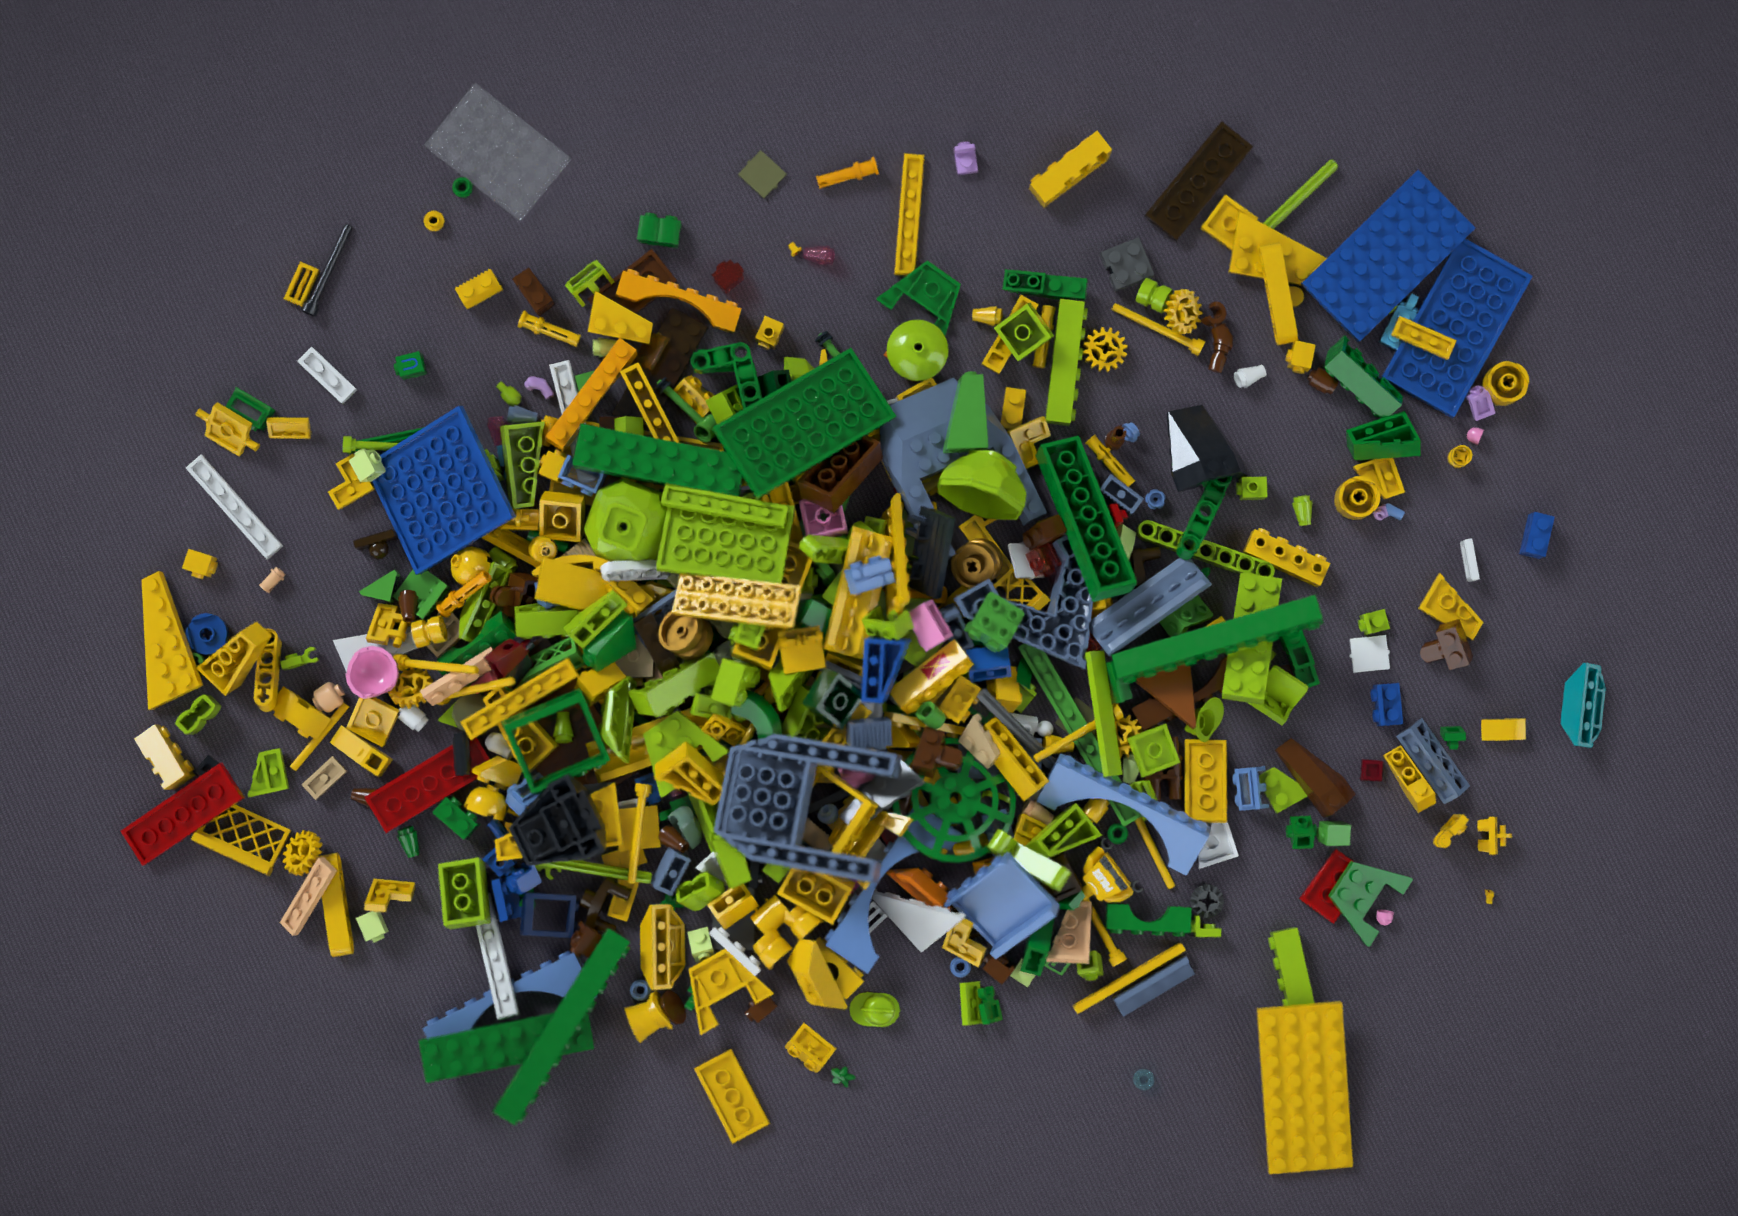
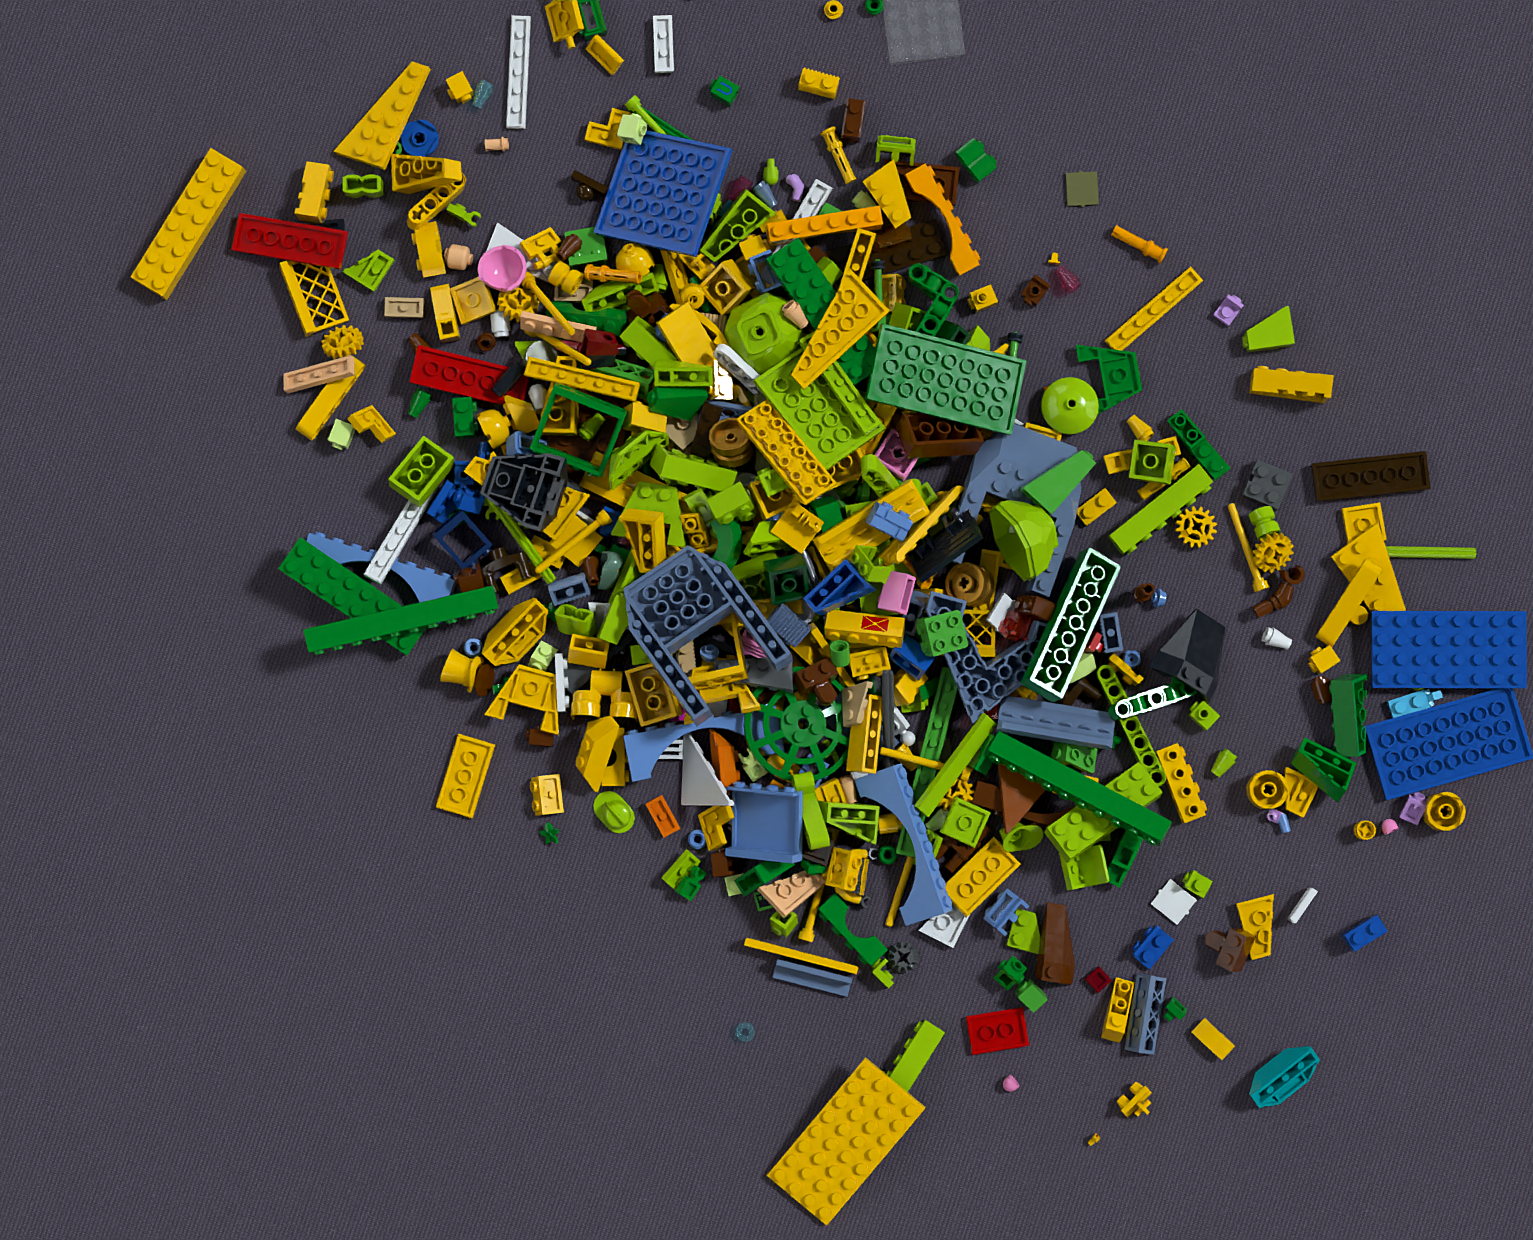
camera: 45 degrees right, 0 degrees up
yellow bar [290,702,350,771] -> none
bright green slope [359,569,400,603] -> none
clear red brick [711,259,744,294] -> none
yellow plate [1007,416,1051,469] -> none
yellow pin [1085,434,1136,487] -> none
green wing [1328,861,1413,947] -> none
yellow tile [1390,316,1457,360] -> none
yellow plate [1433,814,1469,848] -> none
none -> yellow brick [131,148,246,300]
none -> clear light blue cone [472,79,494,109]
none -> reddish brown plate [477,333,496,351]
none -> orange plate [645,795,681,838]
none -> yellowish green plate [738,748,769,782]
none -> light nougat cone [782,300,809,329]
none -> yellow wing [791,269,890,390]
none -> yellow bracket [825,847,863,891]
none -> reddish brown brick [1021,274,1051,307]
none -> yellow wing [1107,653,1144,686]
none -> lime slope [1242,306,1295,353]

